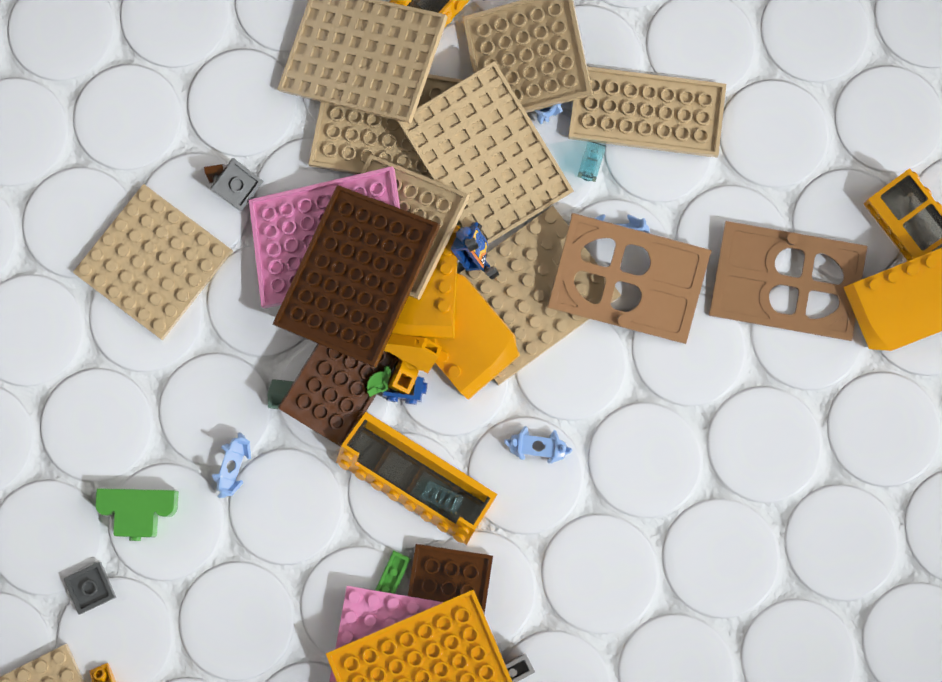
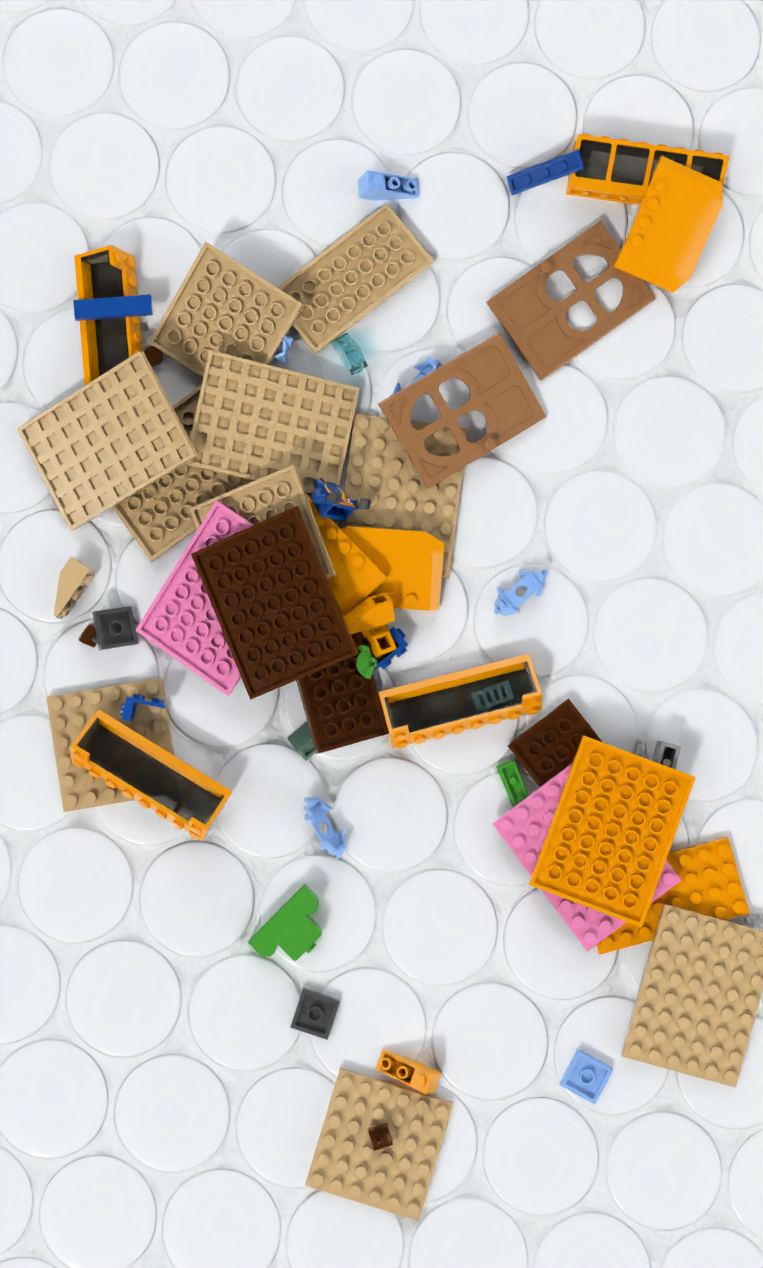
camera: 55 degrees left, 5 degrees up
none -> tan slope [54,557,94,619]
none -> window [71,709,232,841]
none -> blue bracket [120,694,168,721]
none -> reddish brown tile [144,346,163,366]
none -> light blue slope [358,170,419,201]
none -> blue tile [507,149,585,195]

